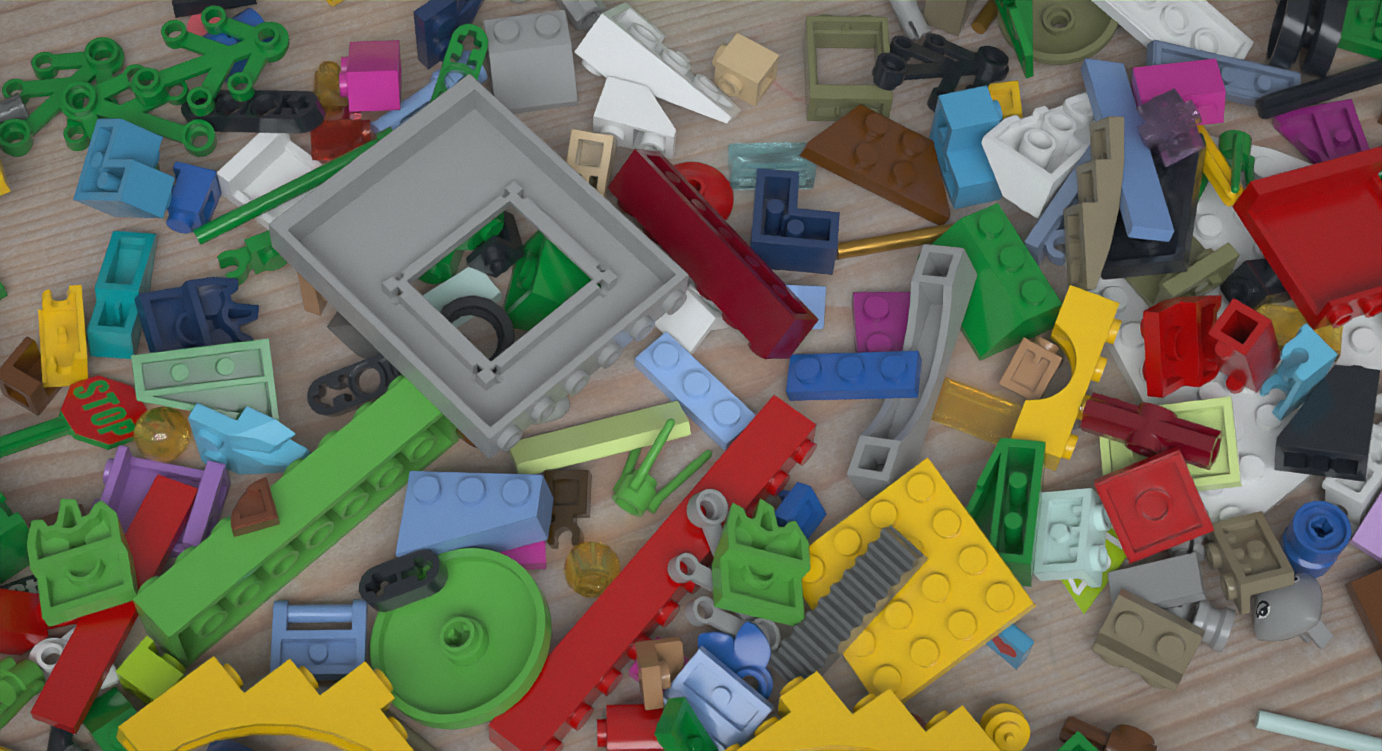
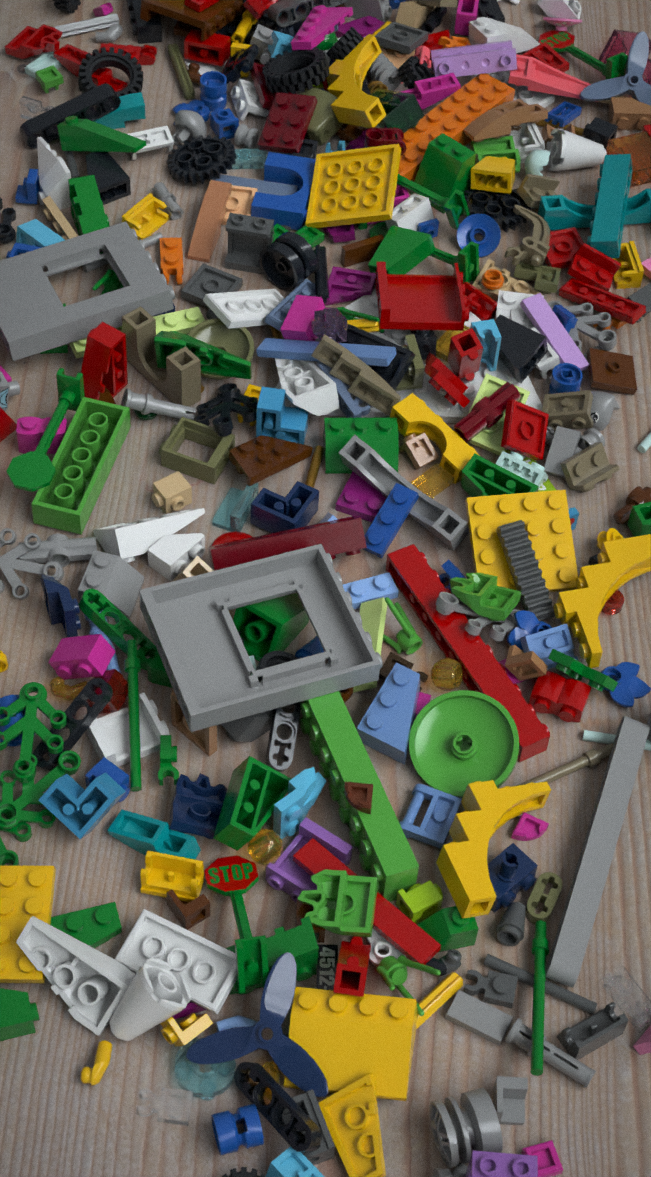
camera: 65 degrees left, 10 degrees down
black beam [359,549,448,612] -> none

